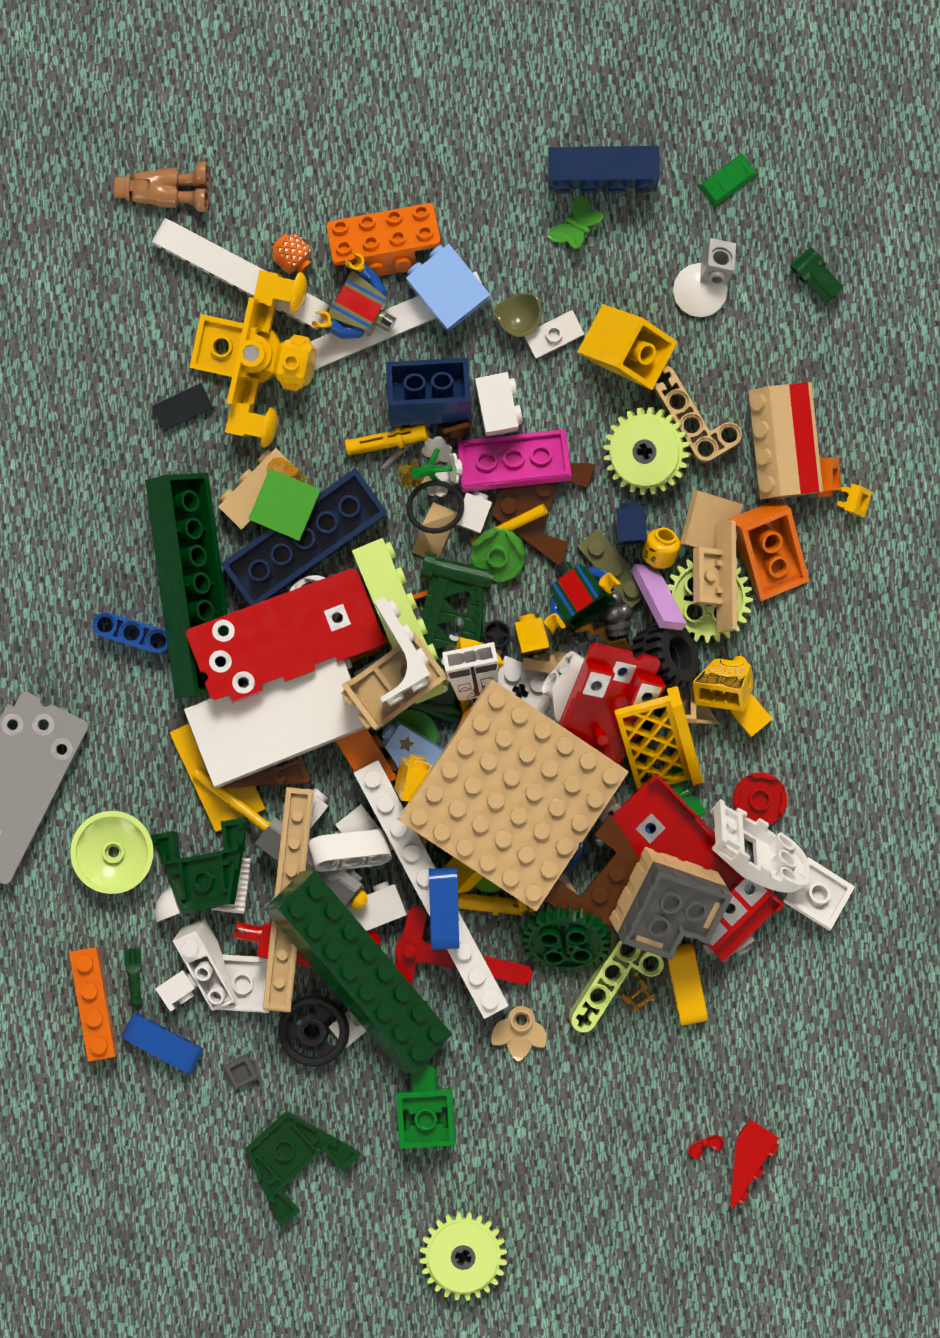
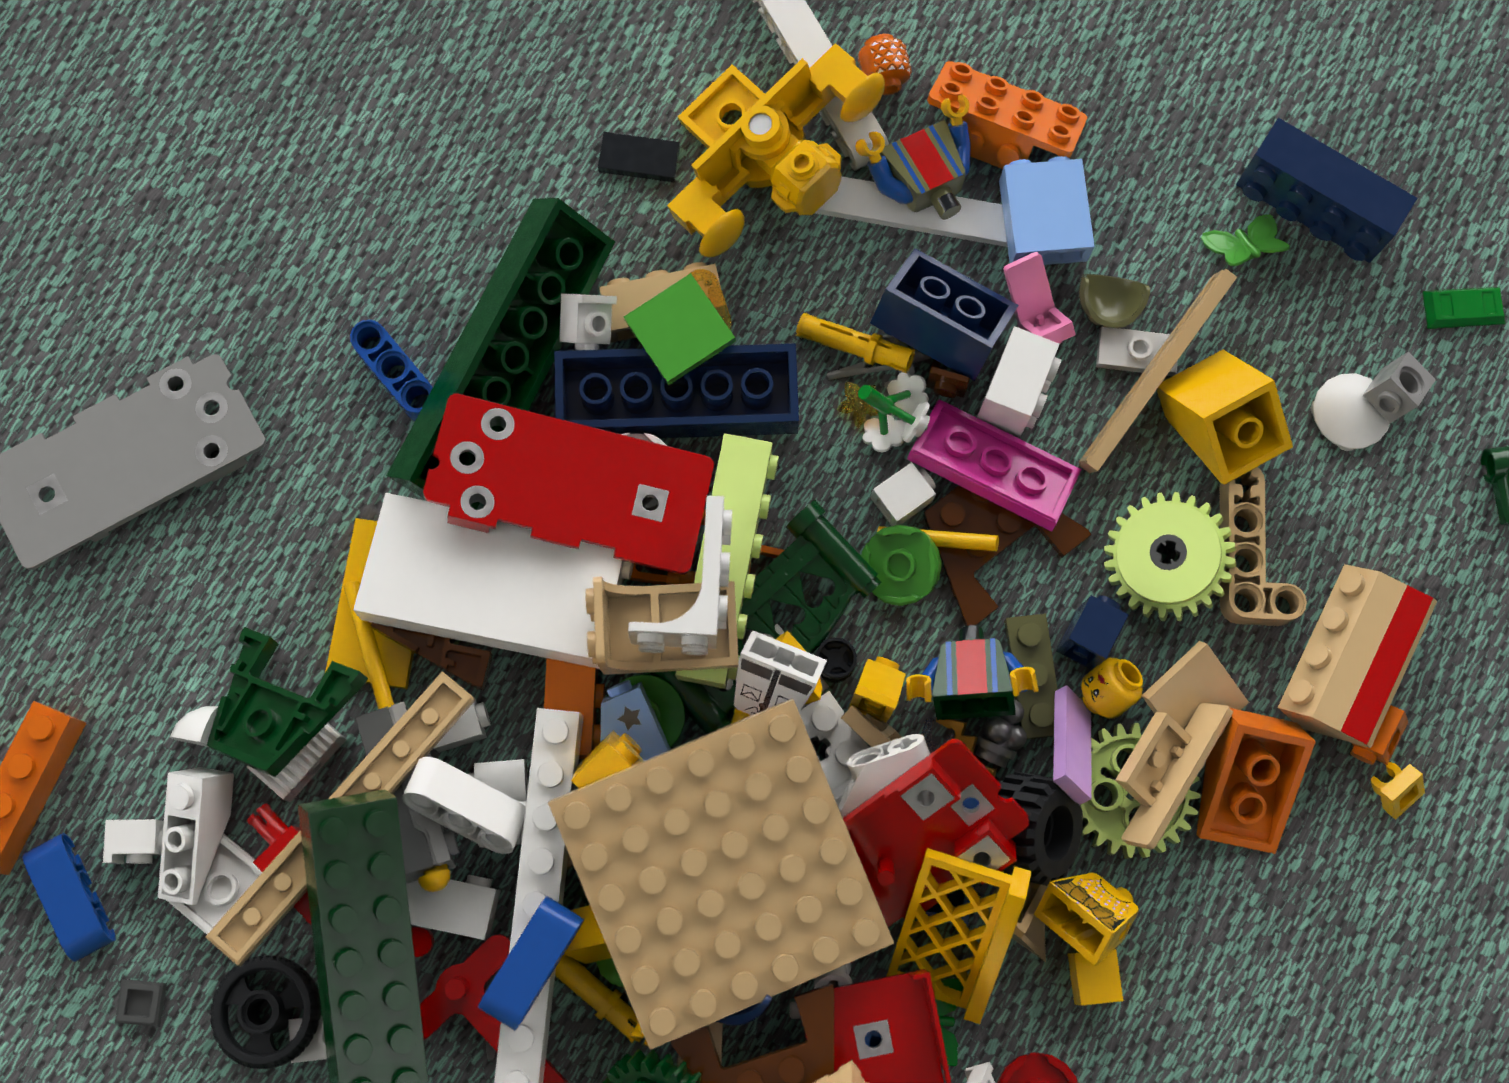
camera: 30 degrees right, 10 degrees down
yellowish green dish [70,811,154,894] -> none
dark green piece [124,948,142,1007] -> none
black tyre [406,480,464,534] -> none
tan slope [412,502,458,558] -> none
none -> white brick [559,294,617,350]
none -> bright pink bracket [1003,252,1076,344]
none -> tan tile [1078,269,1237,473]

